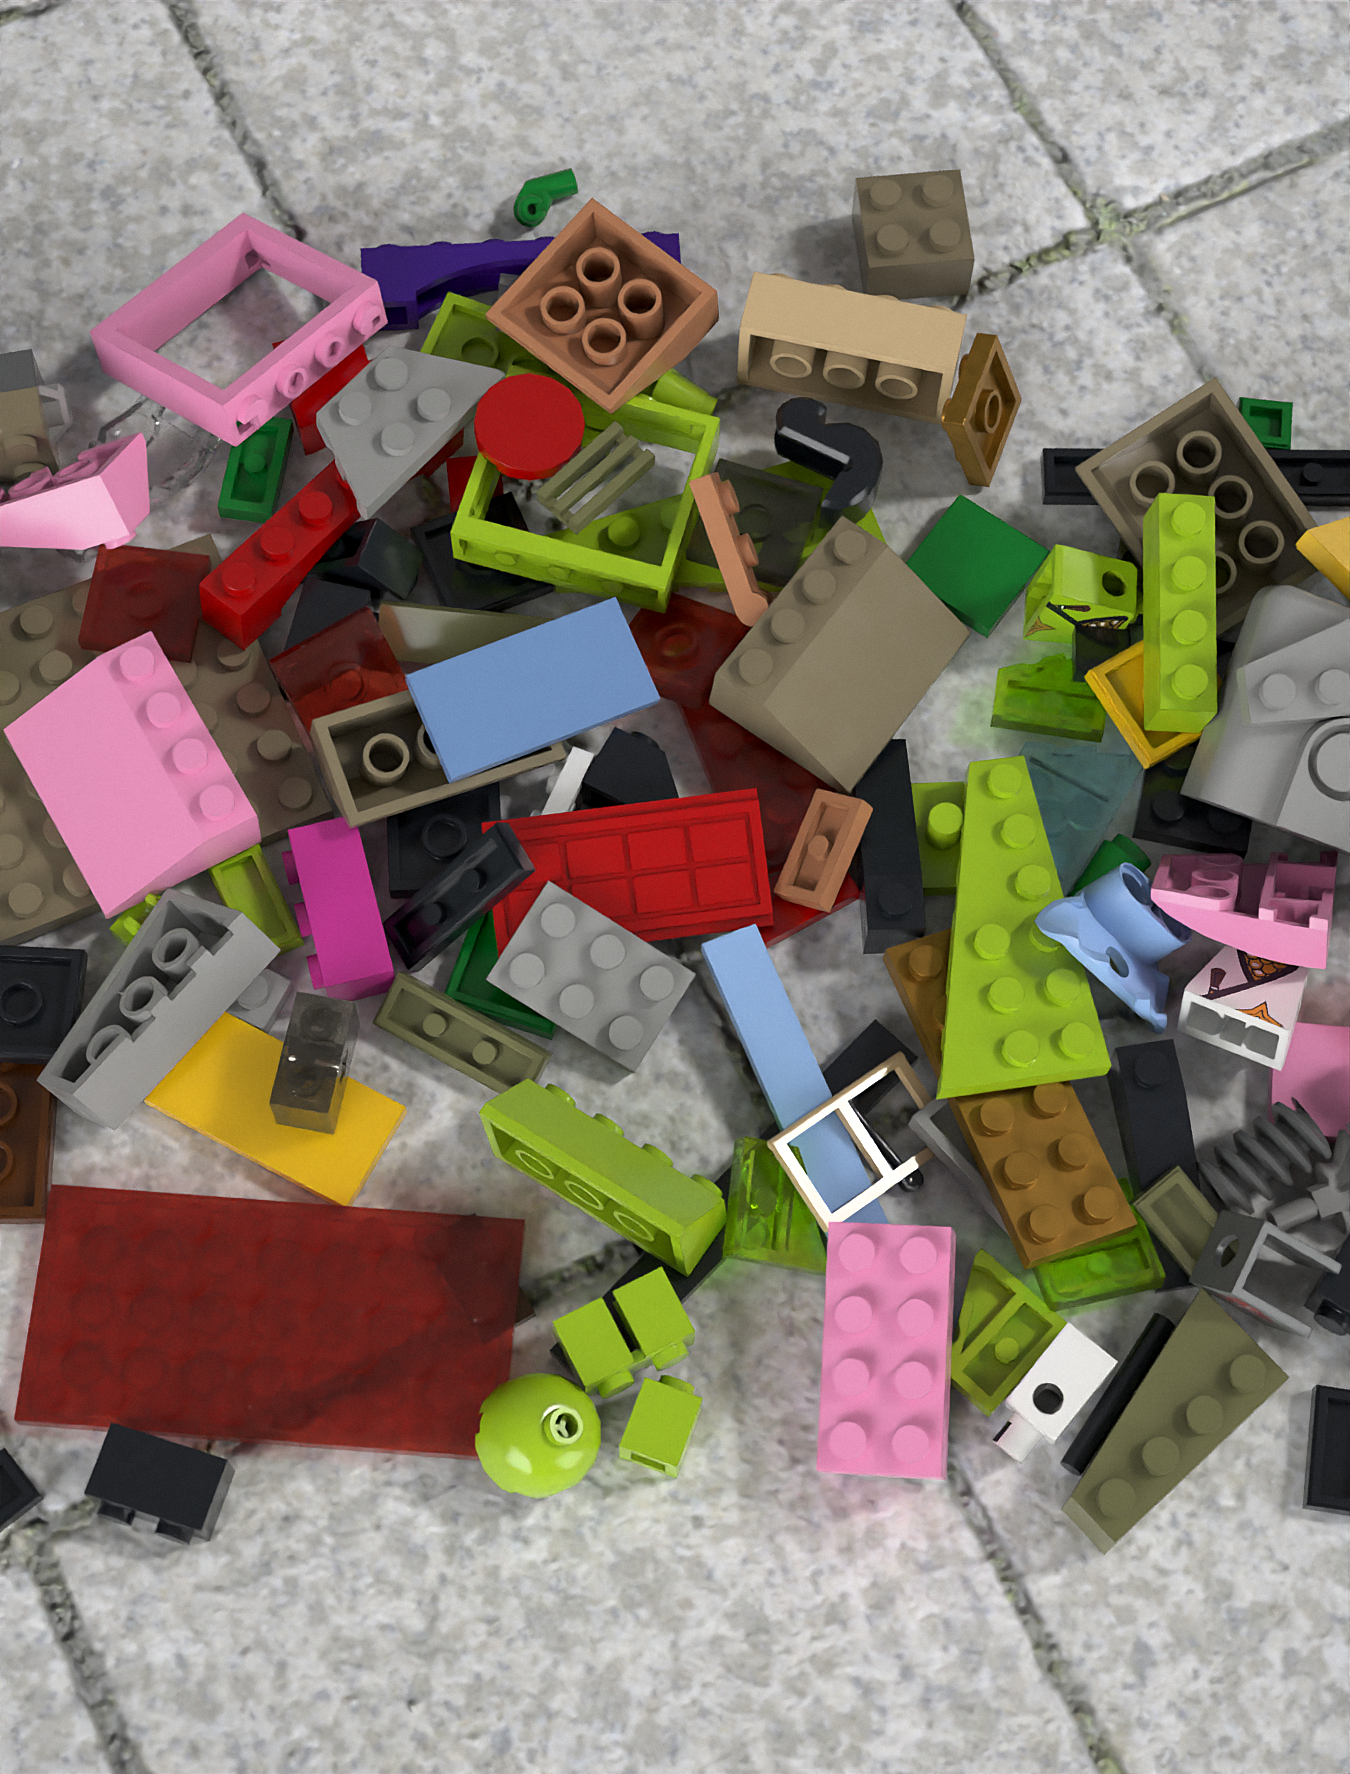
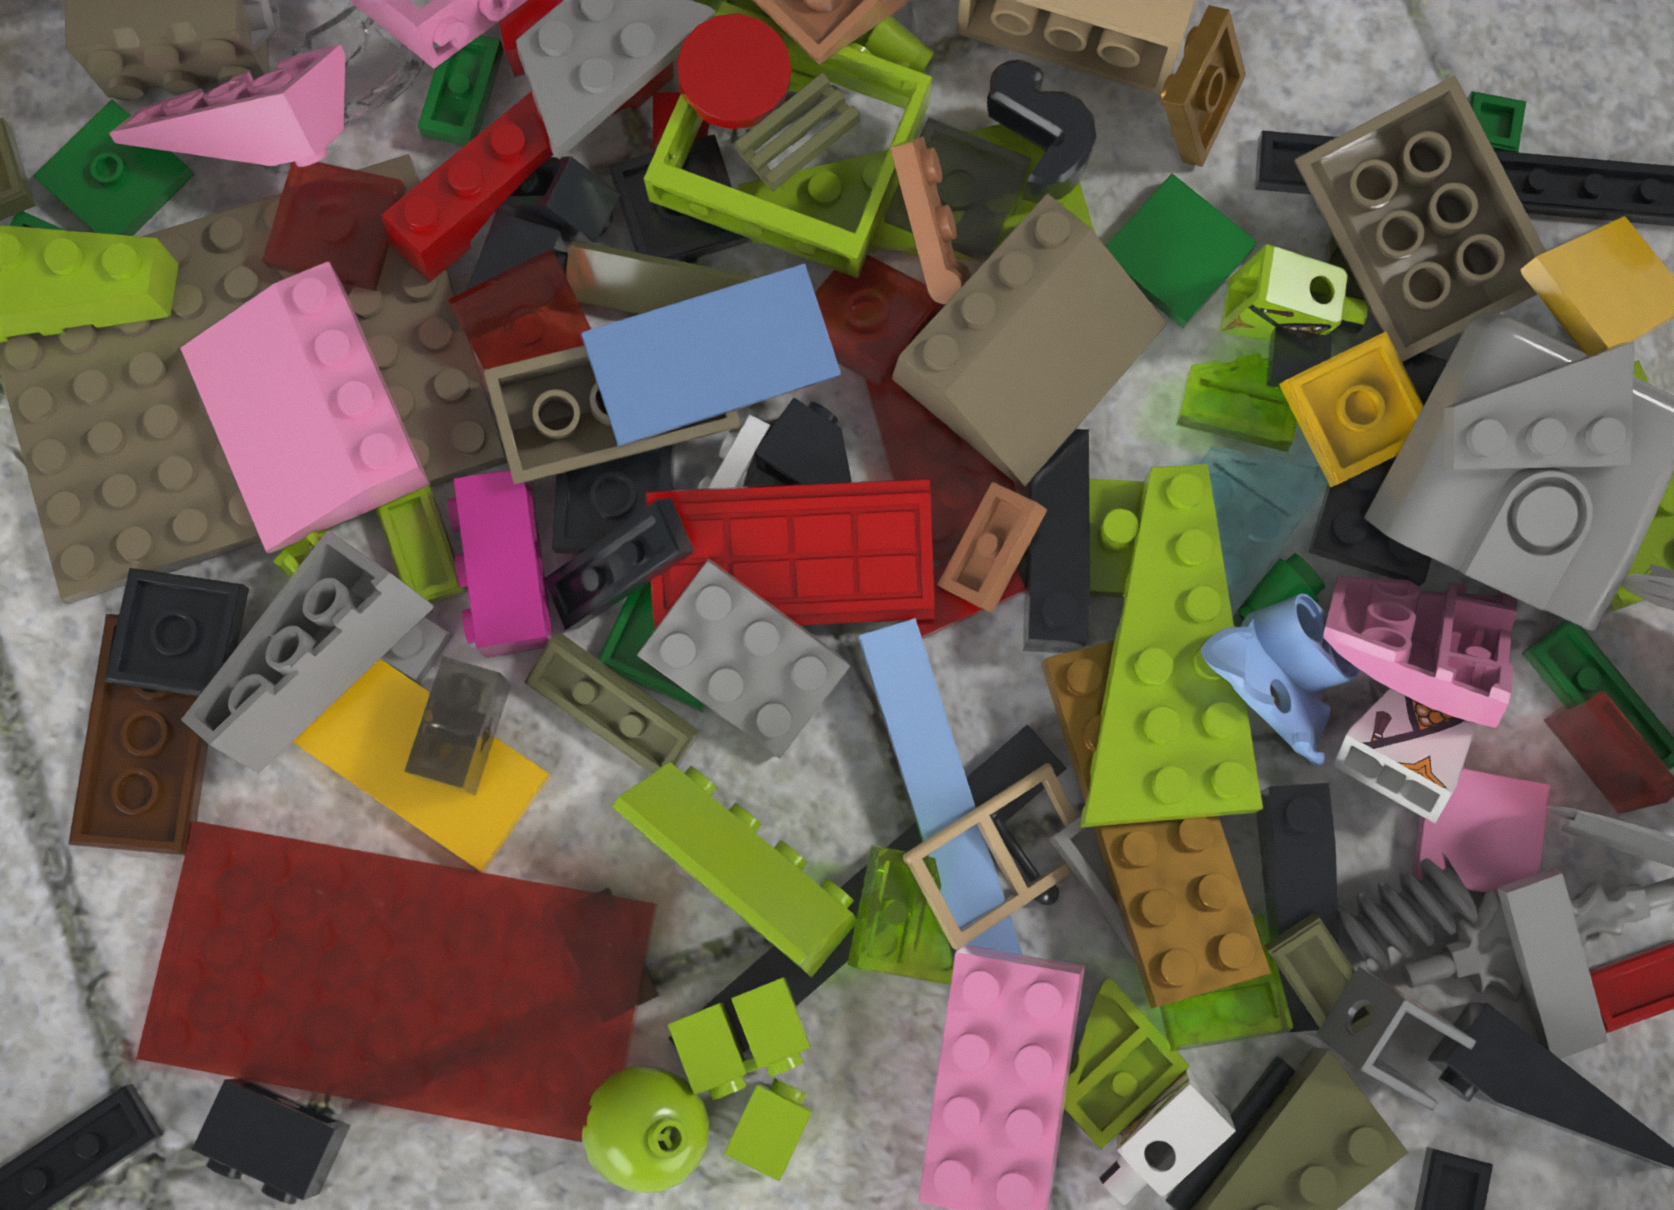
camera: 10 degrees right, 10 degrees up
lime brick [1143,493,1217,733] -> none

